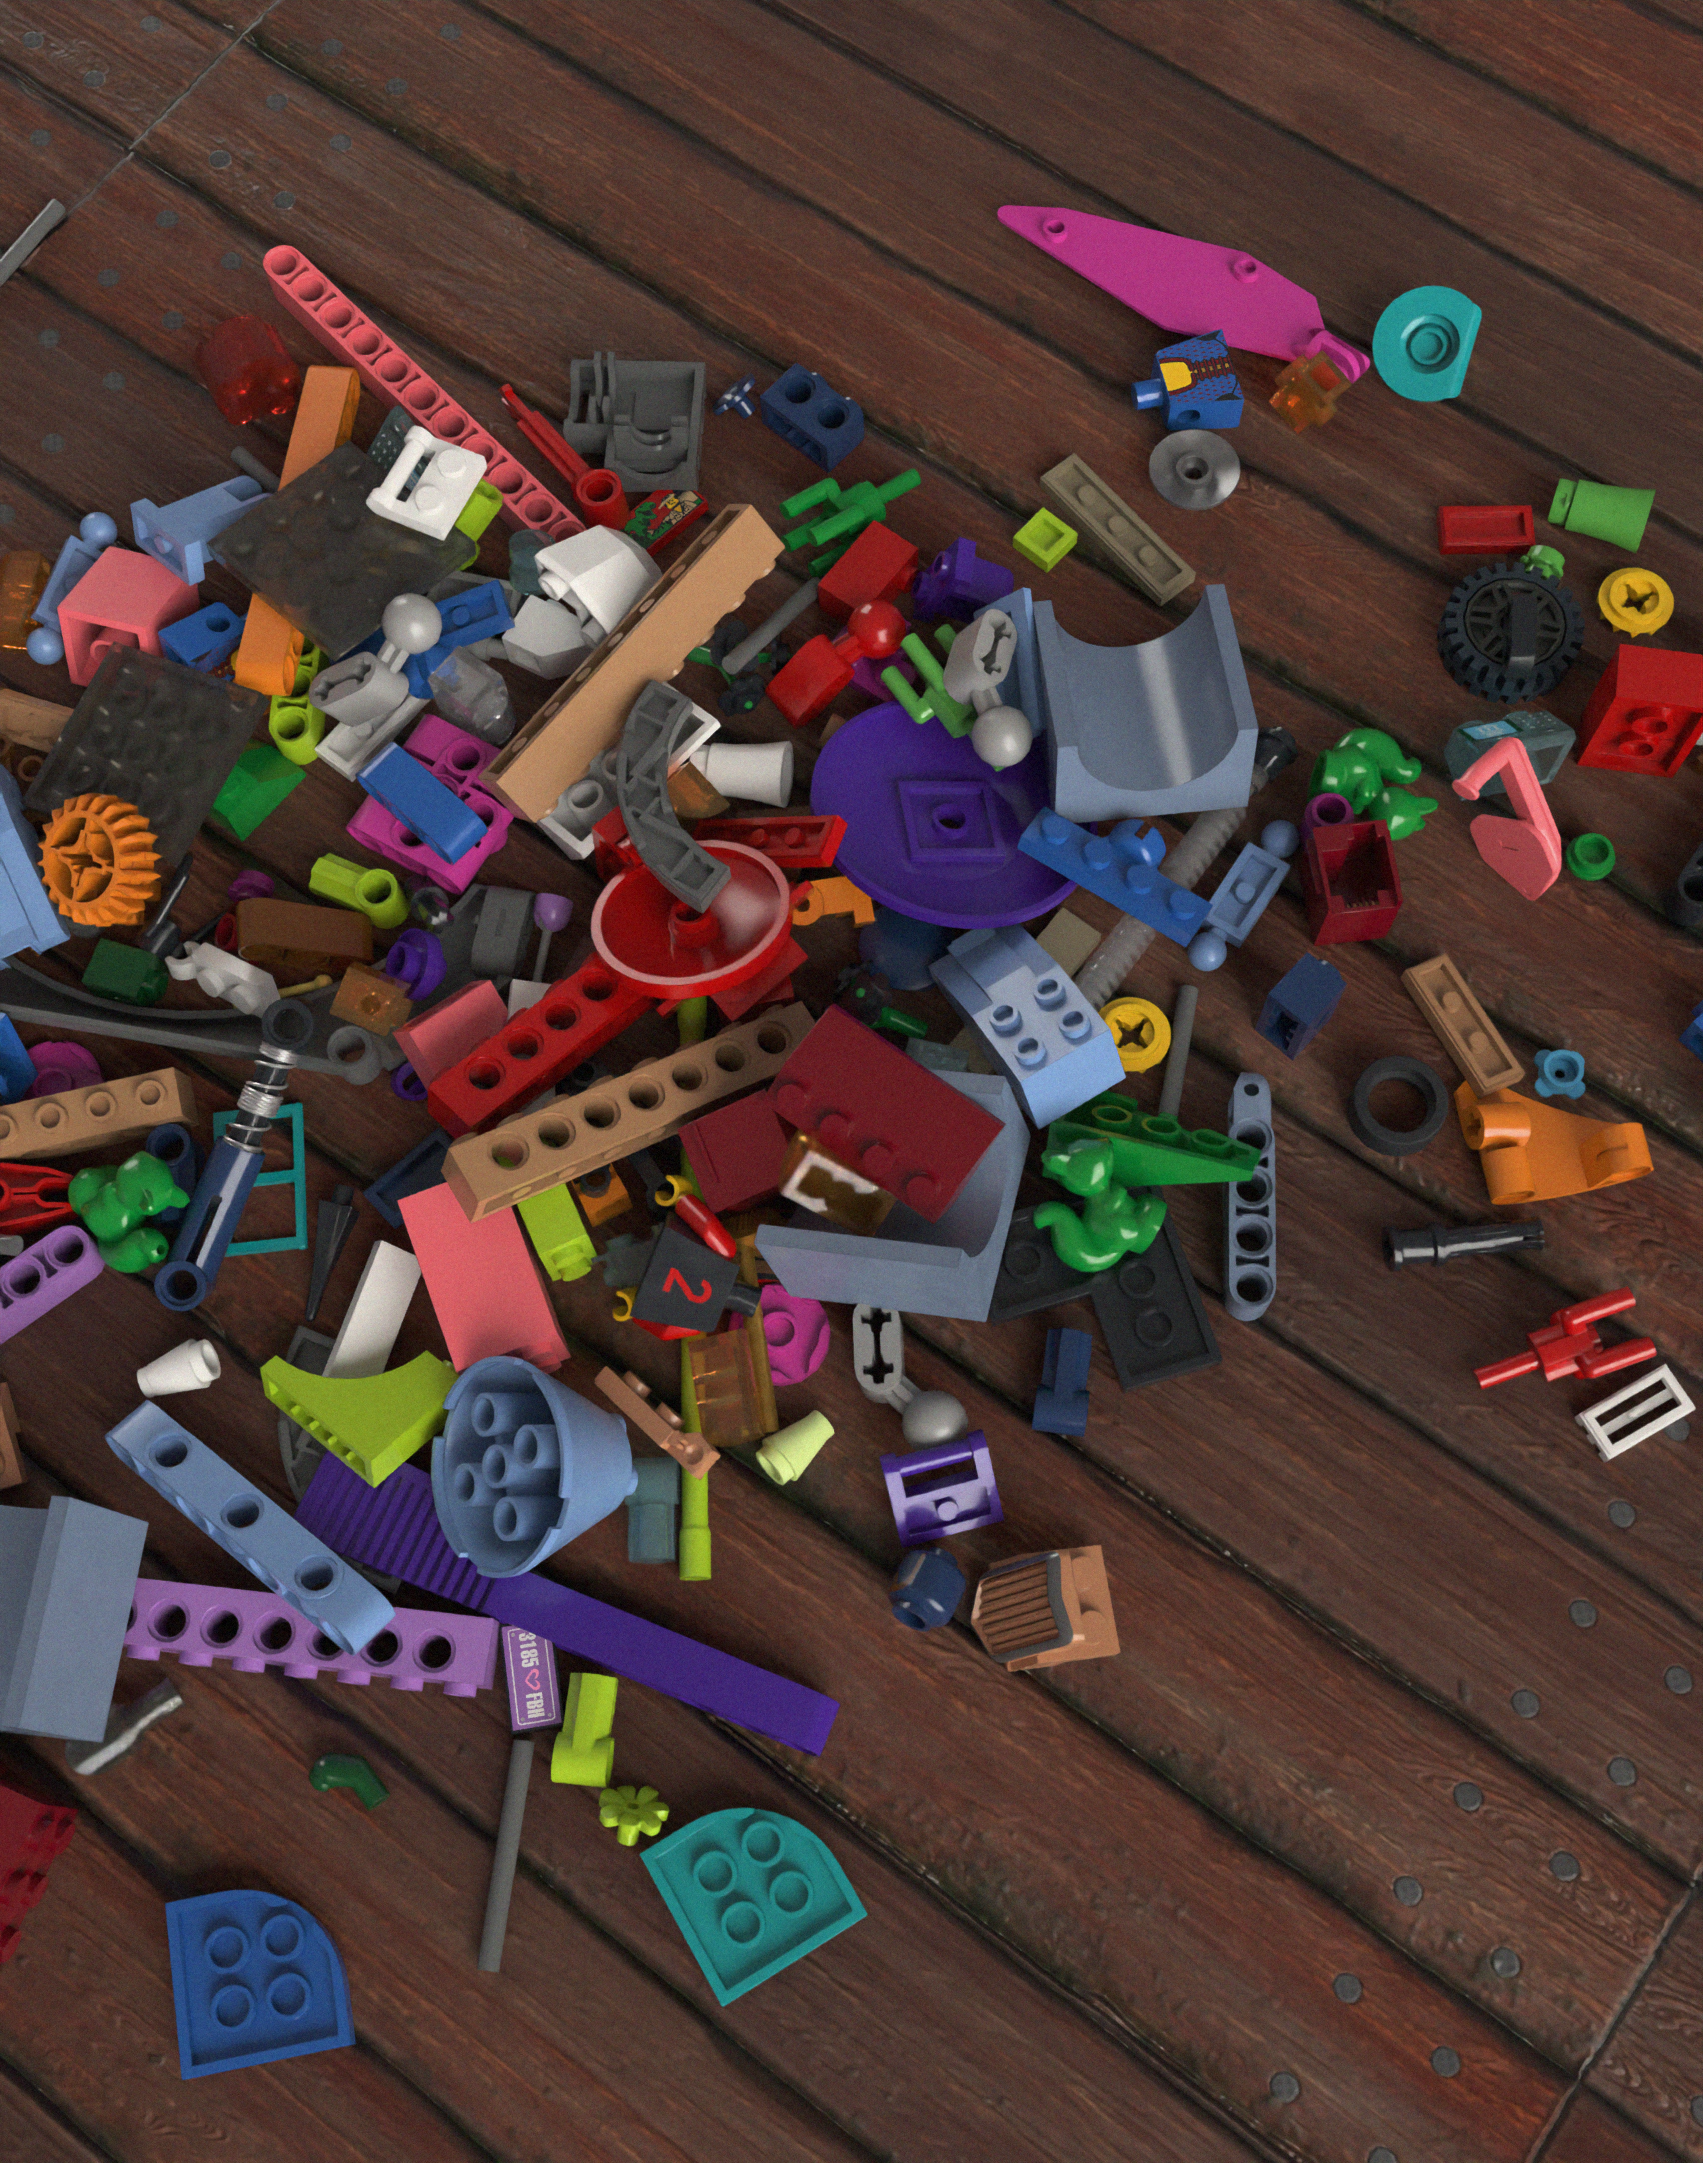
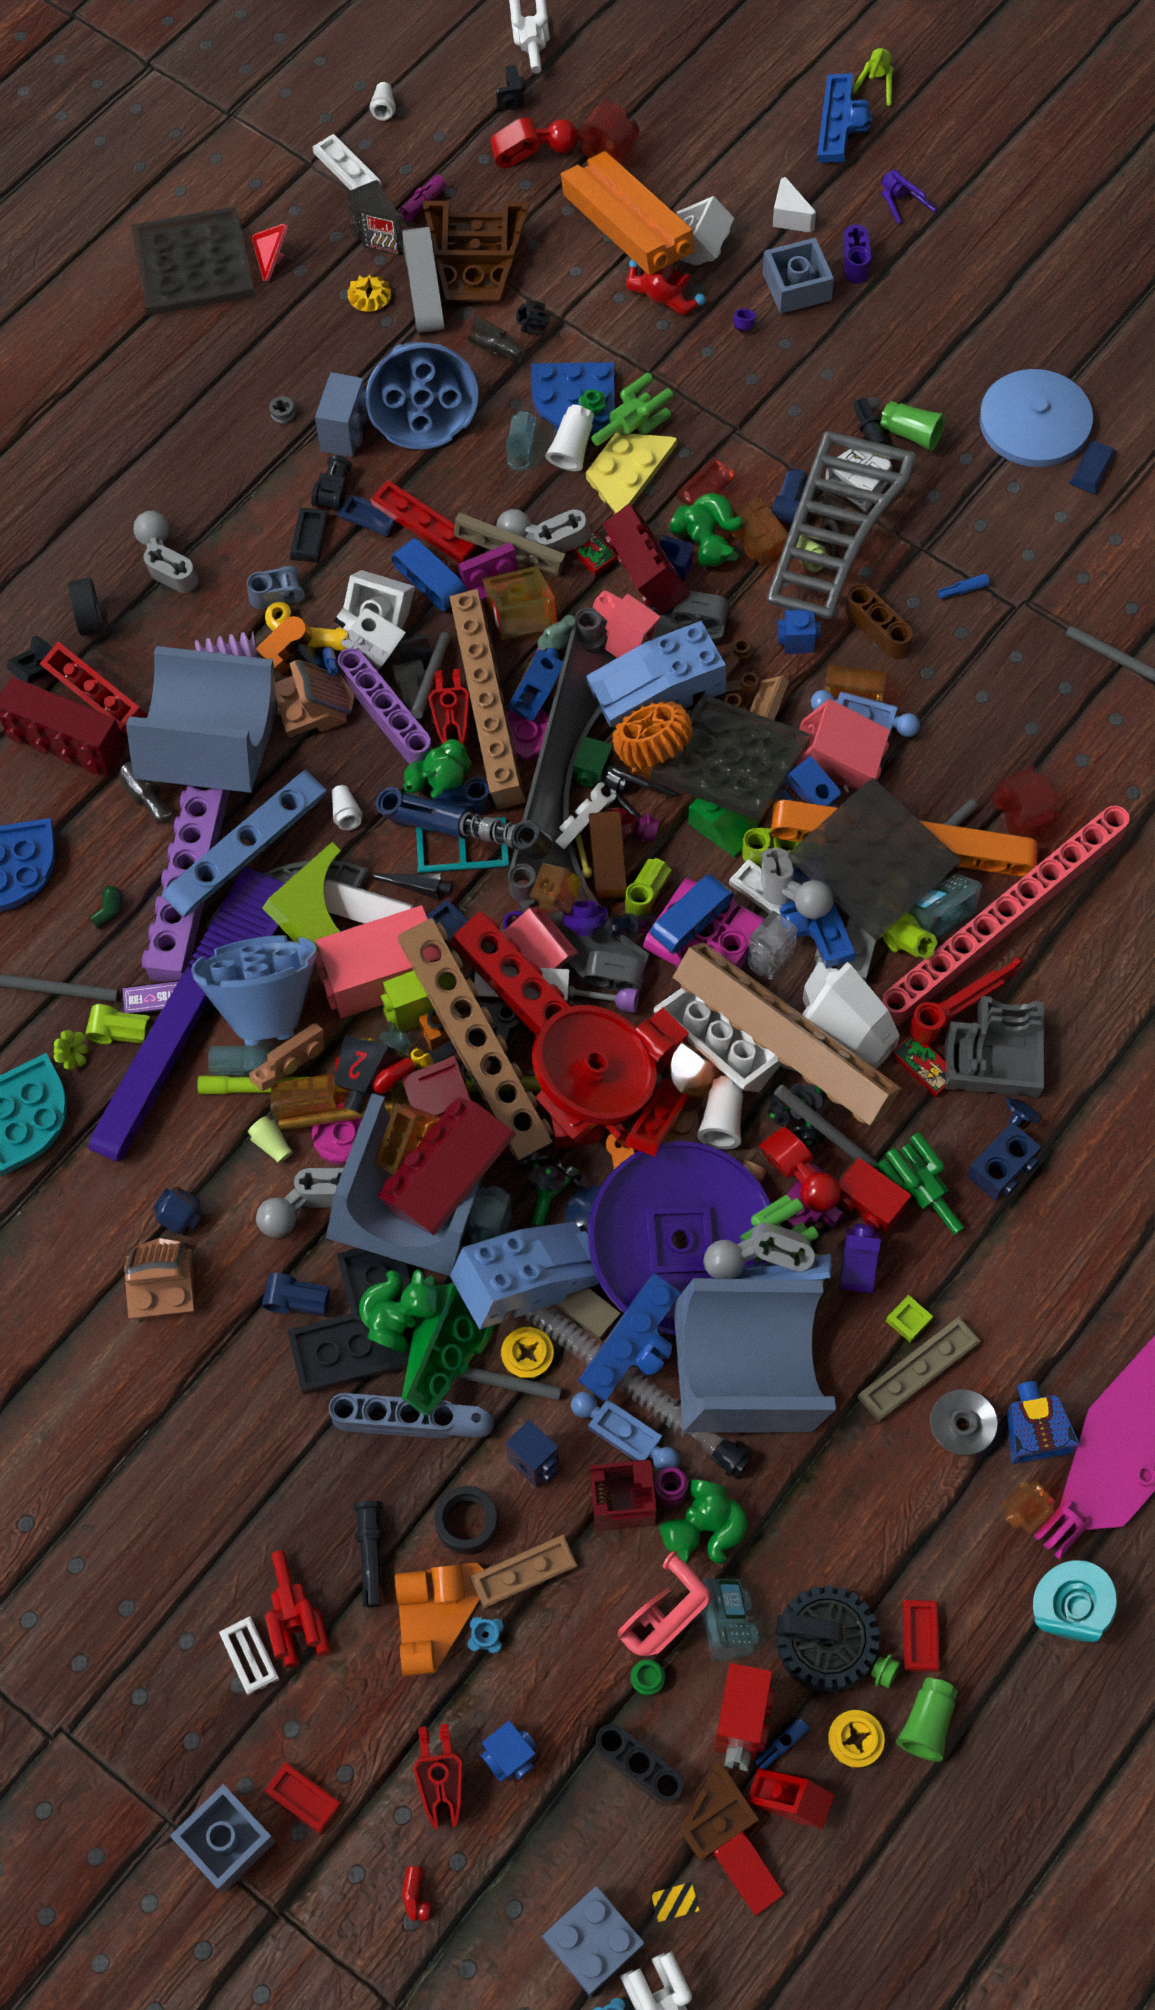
camera: 90 degrees right, 5 degrees down
medium blue piece [130,476,276,586] -> none
white plate [366,426,487,541] -> none
clear light blue wheel [509,529,556,596] -> none
dark grey tile [616,680,732,914] -> none
dark purple plate [879,1429,1004,1548] -> none

